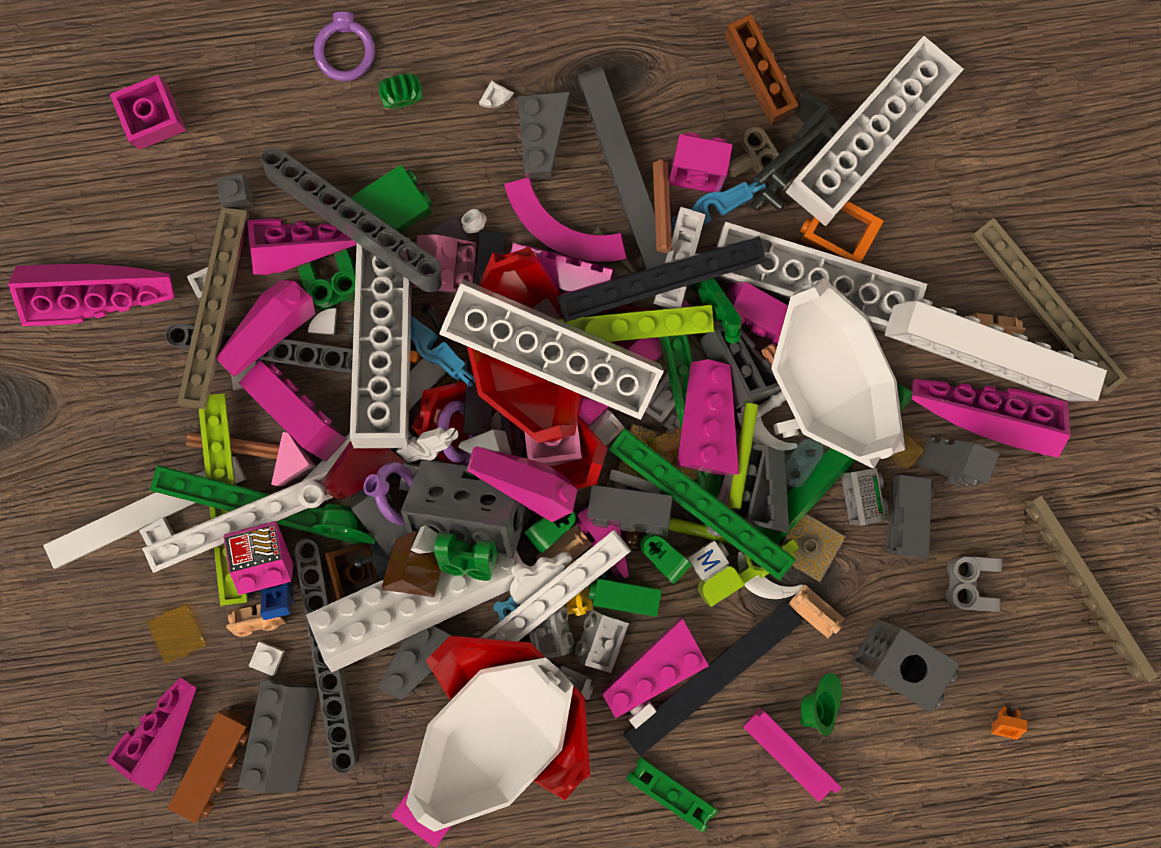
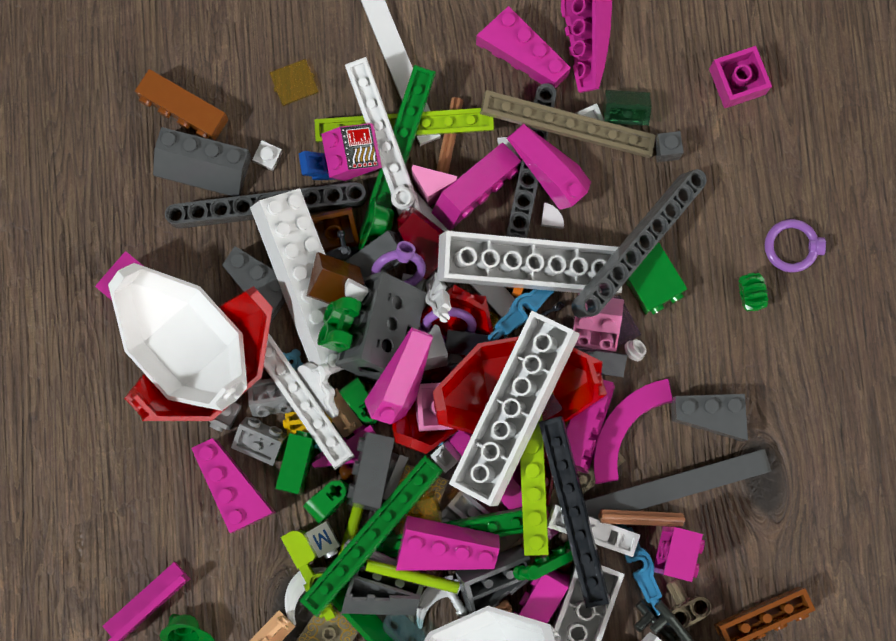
camera: 90 degrees right, 5 degrees down
dark pink wedge [106,678,196,792] -> none
white plate [139,518,174,546] -> none
light nougat hinge [226,604,286,636] -> none
dark pink wedge [247,218,357,275] -> none
green piece [297,248,356,311] -> none
white tile [479,81,514,108] -> none
black tile [623,602,803,756] -> none
green plate [626,756,719,833] -> none
white plate [628,700,656,729] -> none
white plate [773,419,800,438] -> none
none -> dark pink wedge [476,6,571,88]
none -> clear green brick [603,90,652,126]

